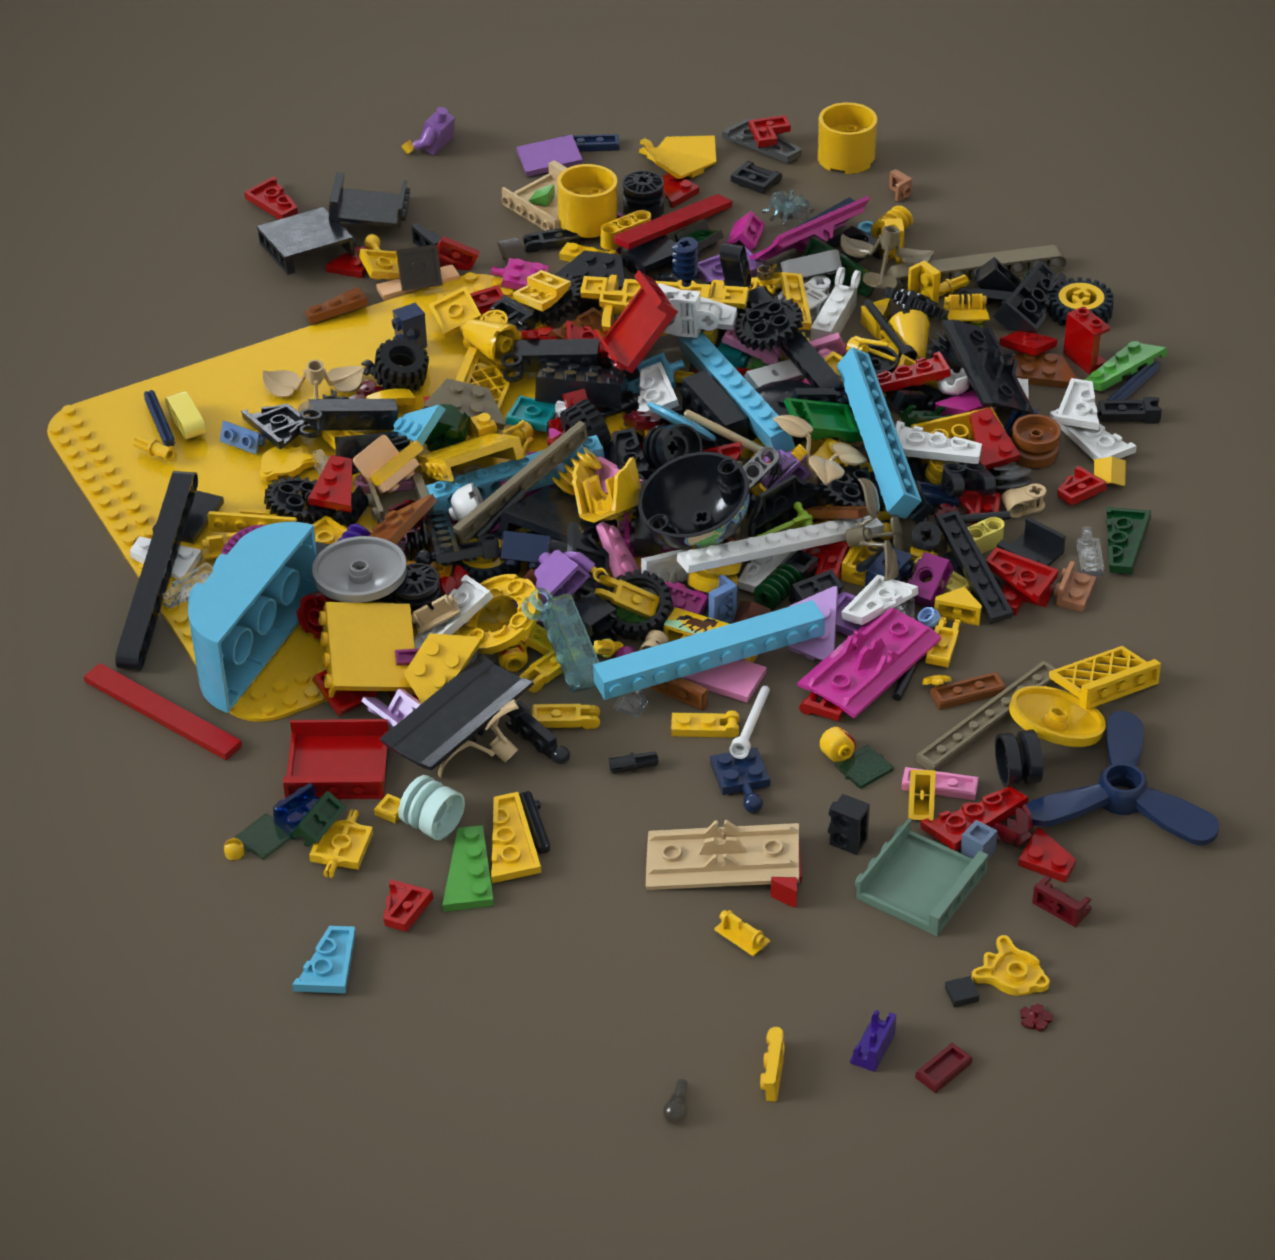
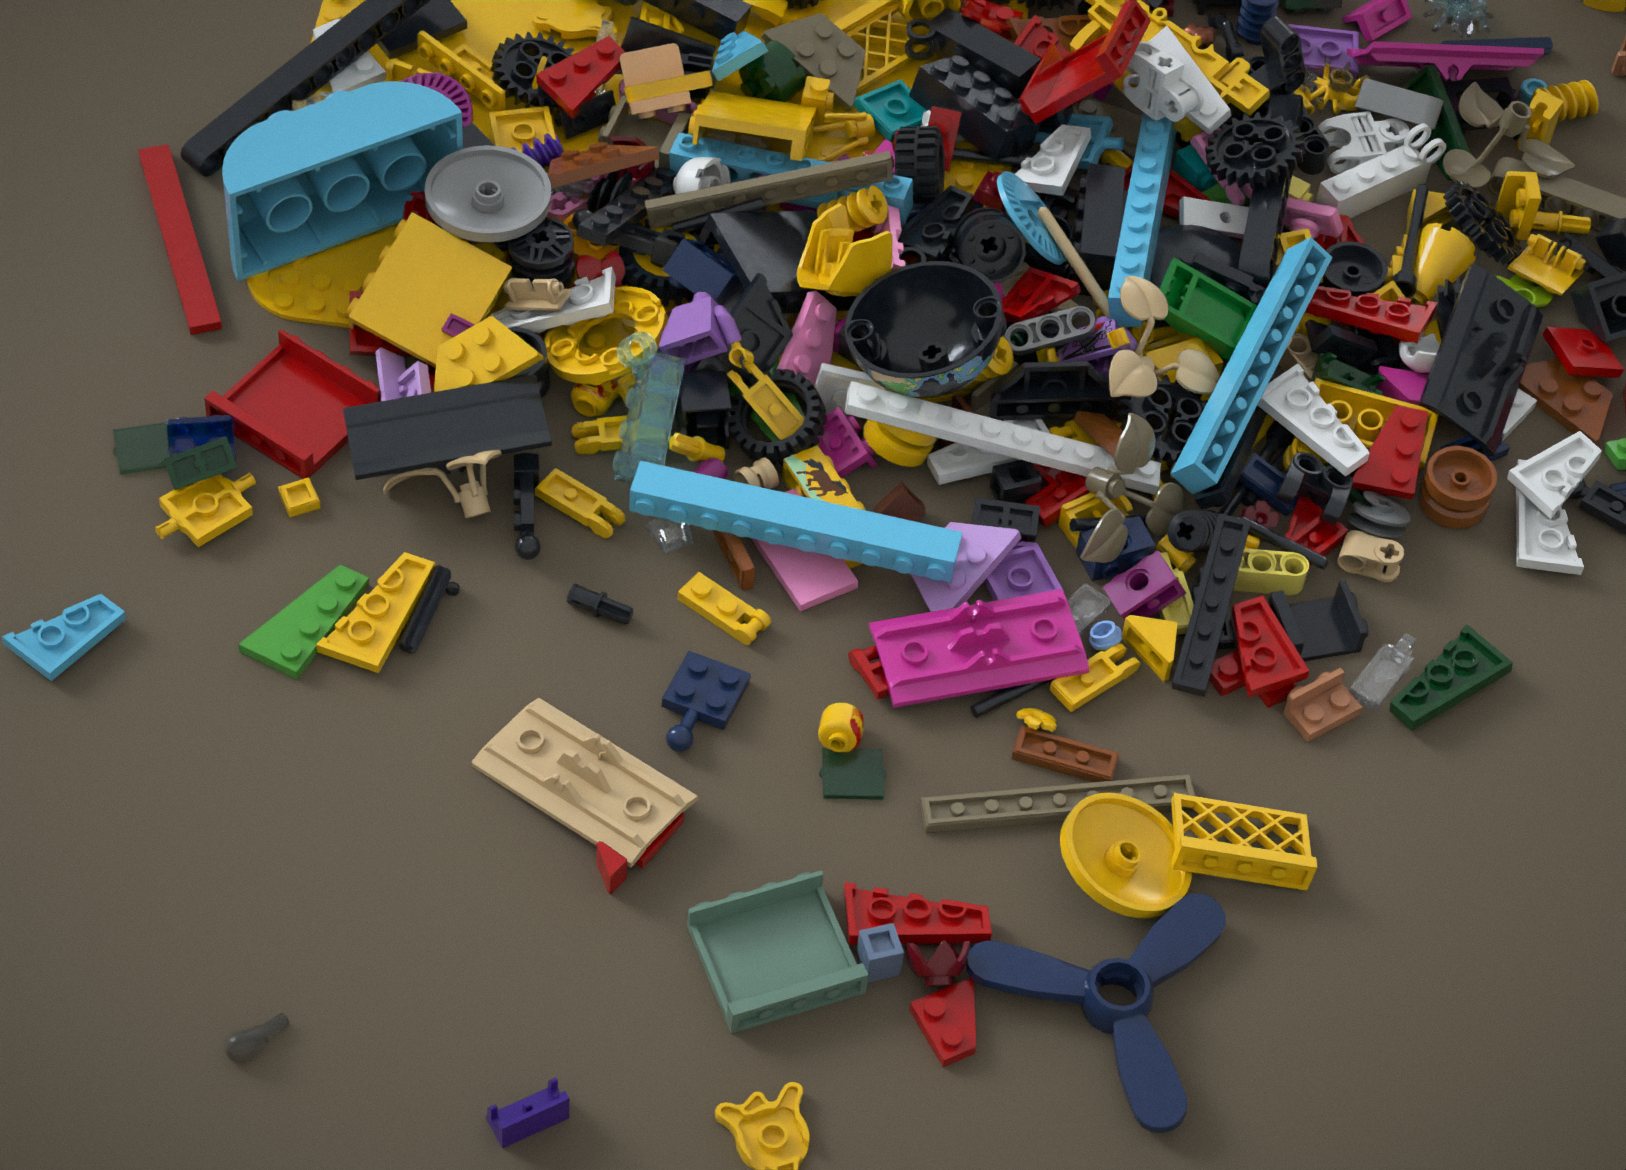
camera: 30 degrees right, 10 degrees up
yellow hinge [224,838,245,860] -> none
red wing [383,879,434,932] -> none
light aqua wheel [398,775,465,840] -> none
medium blue bracket [708,575,737,624] -> none
yellow hinge [714,910,770,957] -> none
white piece [729,686,770,759] -> none
dark green piece [754,563,803,611] -> none
lime piece [755,502,814,537] -> none
yellow hinge [760,1026,785,1102] -> none
yellow plate [780,272,812,330] -> none
black brick [828,794,870,855] -> none
white wing [841,575,918,625] -> none
yellow plant [846,336,896,361] -> none
bright pink tile [901,767,979,801] -> none
yellow slope [908,769,936,821] -> none
black tile [945,976,980,1007] -> none
black wheel [995,729,1043,787] -> none
dark red hinge [1032,875,1092,927] -> none
red wing [1057,466,1107,506] -> none
yellow panel [1094,456,1126,487] -> none

